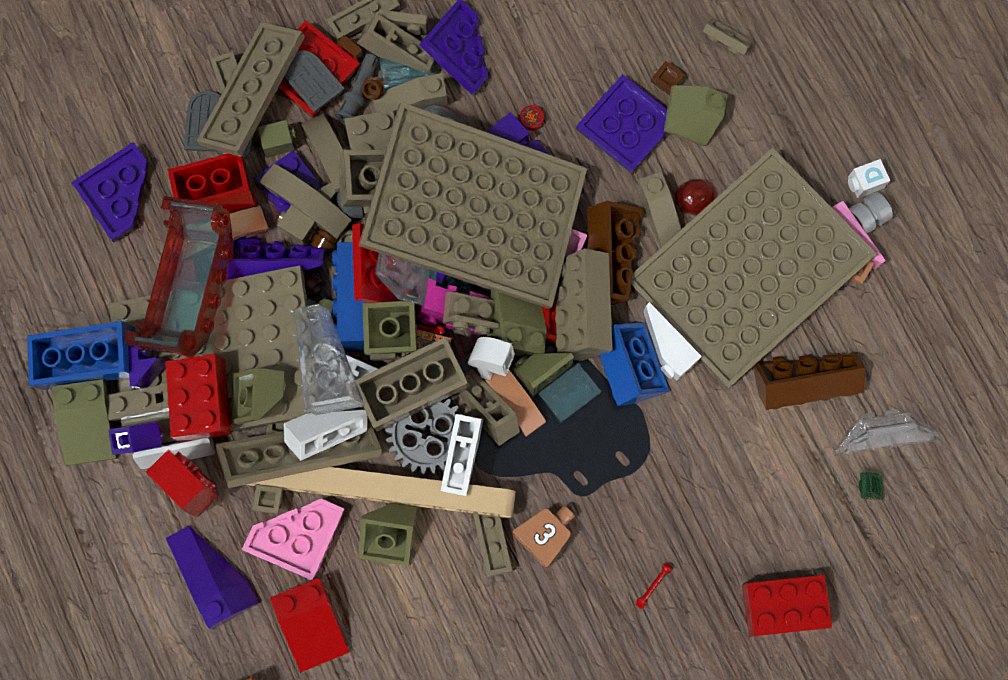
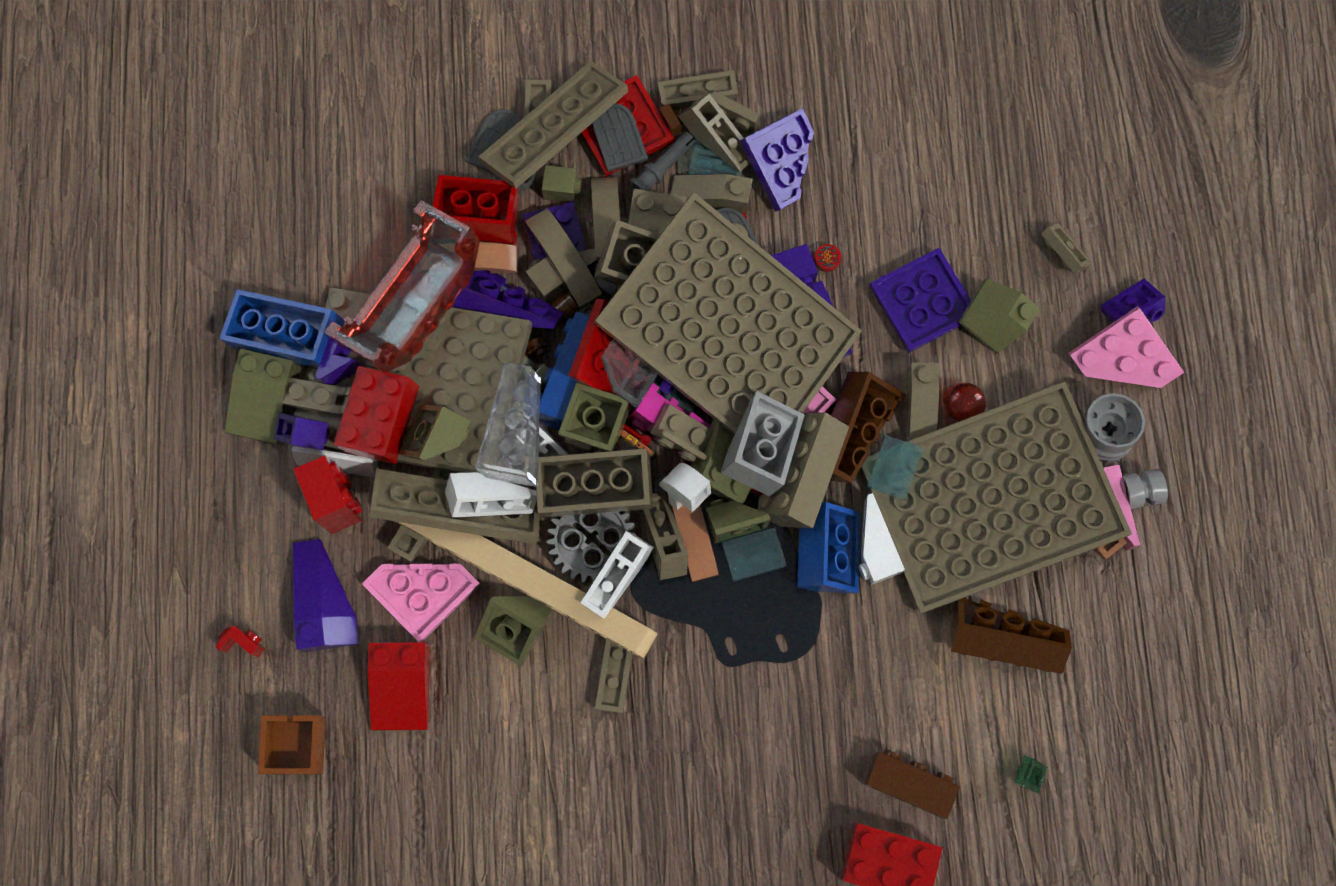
camera: 25 degrees right, 0 degrees up
dark purple plate [71,142,149,243] -> none
reddish brown plate [362,76,385,99] -> none
nougat torso [512,506,575,569] -> none
red hinge [635,563,672,609] -> none
reddish brown plate [651,61,685,96] -> none
clear wedge [833,409,940,456] -> none
white brick [848,159,890,198] -> none
none -> red bracket [215,625,265,657]
none -> light grey slope [721,391,804,496]
none -> reddish brown brick [864,749,960,819]
none -> clear light blue plate [867,435,924,501]
none -> bright pink plate [1069,306,1184,388]
none -> light grey wheel [1082,393,1145,463]
none -> dark purple bracket [1101,278,1165,323]

